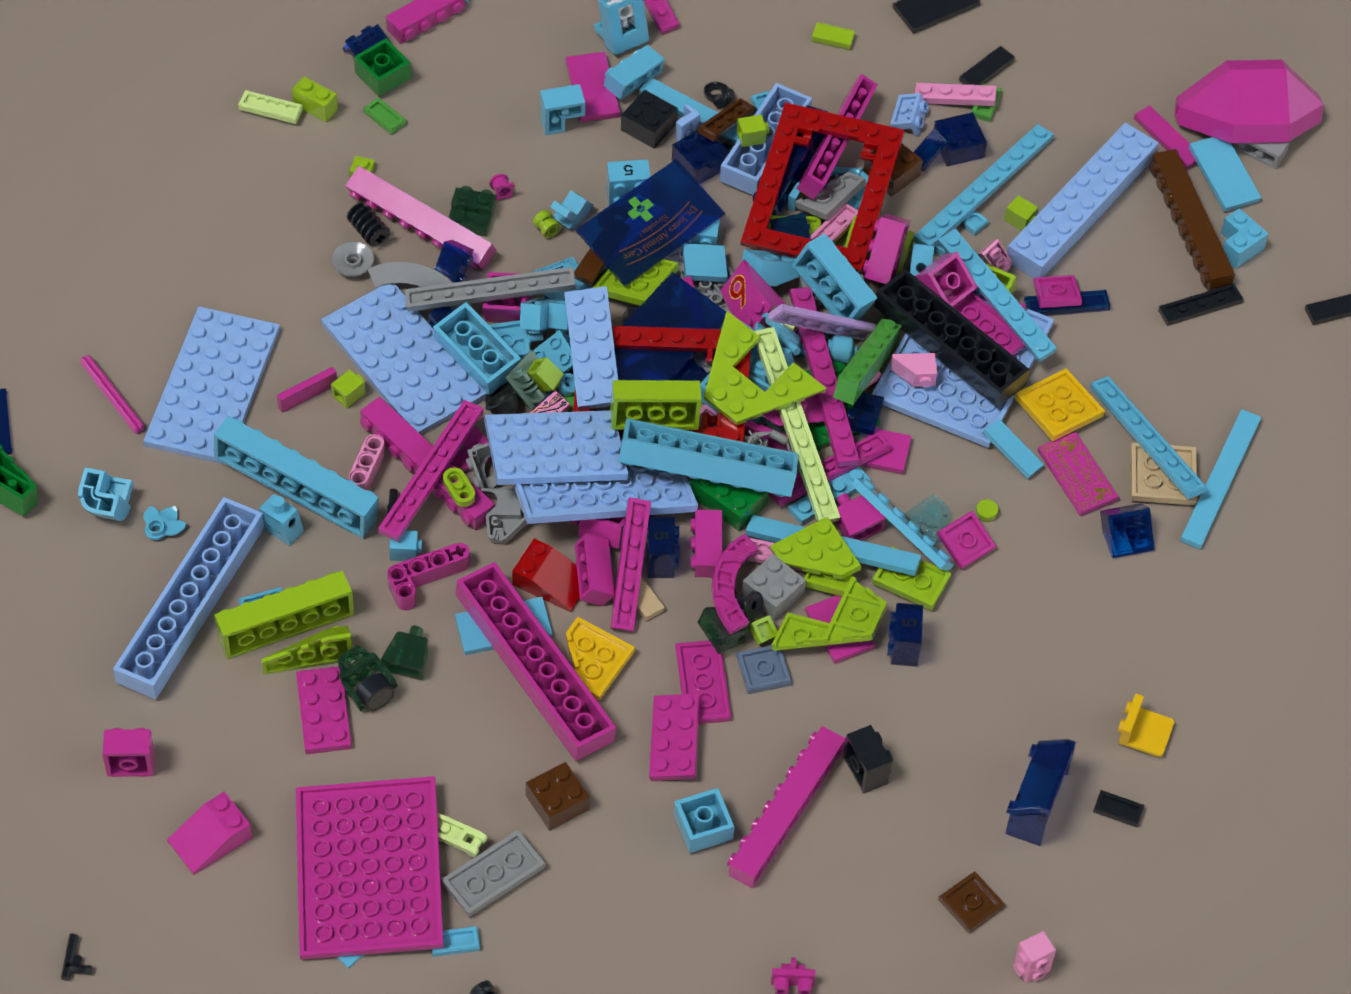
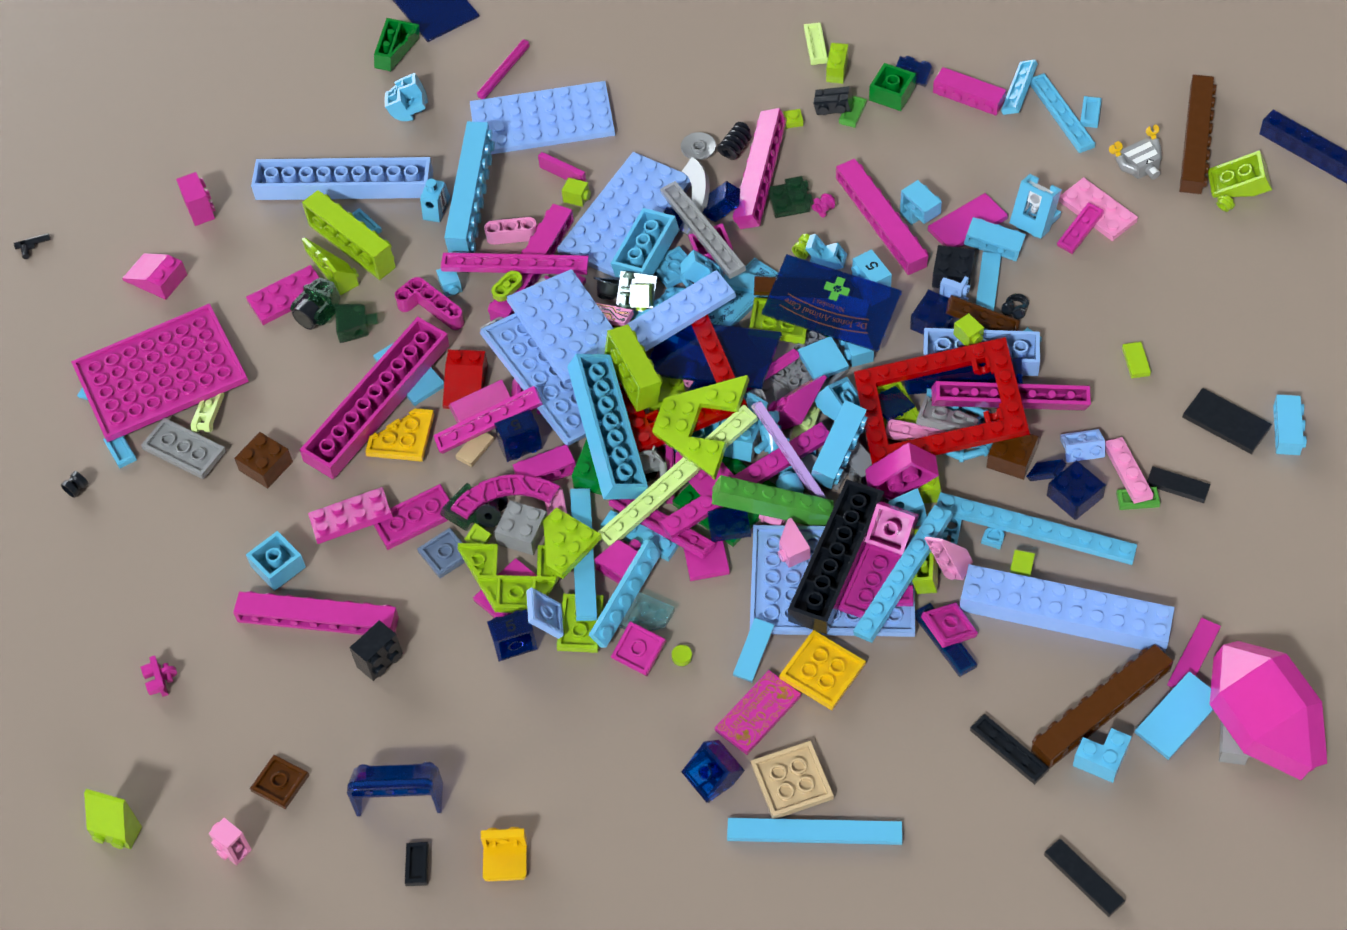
camera: 75 degrees right, 0 degrees up
medium azure plate [143,506,186,540] -> none
medium azure tile [1090,376,1207,499] -> none
none -> light blue tile [527,587,564,639]
none -> black brick [813,86,853,115]
none -> dark pink brick [836,158,929,275]

